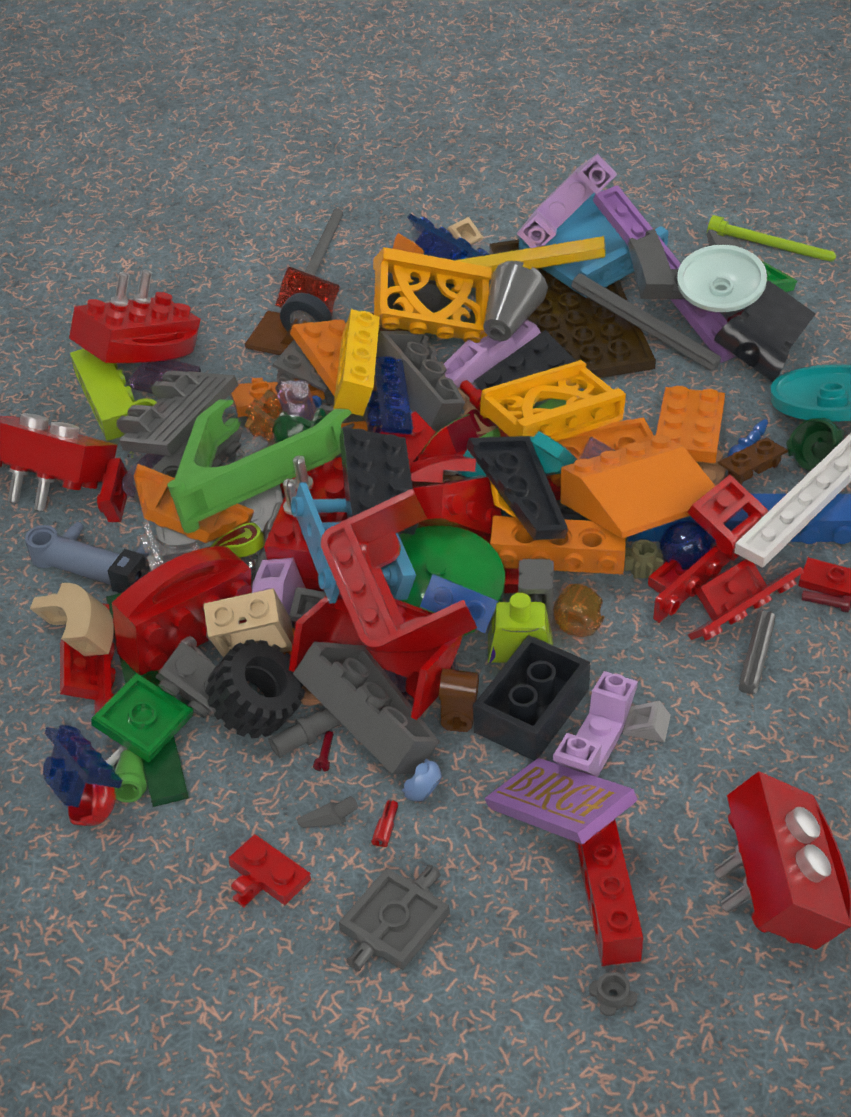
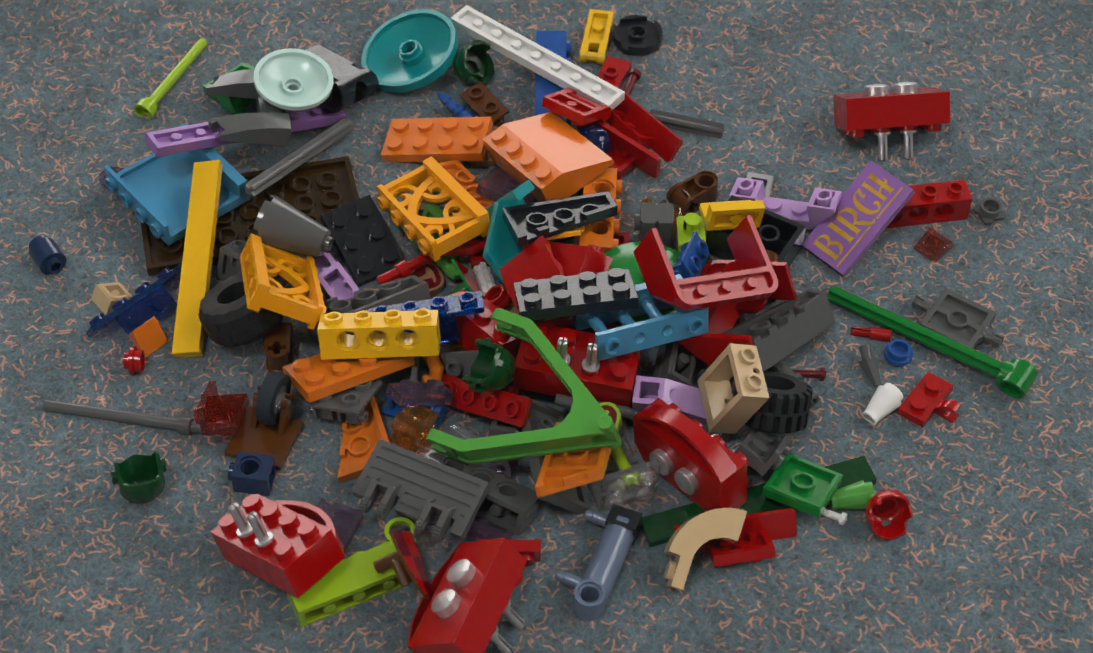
camera: 95 degrees left, 5 degrees up
clear blue bracket [43,725,123,807] -> none
medium blue plate [402,759,442,802] -> none
lavender slope [517,153,617,248] -> none
none -> dark blue brick [29,235,66,275]
none -> dark green cap [110,450,167,503]
none -> red plate [123,346,145,375]
none -> dark blue brick [228,451,277,496]
none -> shield [373,530,430,601]
none -> reddish brown piece [666,170,718,216]
none -> yellow panel [699,200,765,231]
none -> green piece [827,286,1038,399]
none -> white cone [862,383,903,426]
none -> blue plate [884,339,913,366]
none -> clear red slope [913,227,954,263]

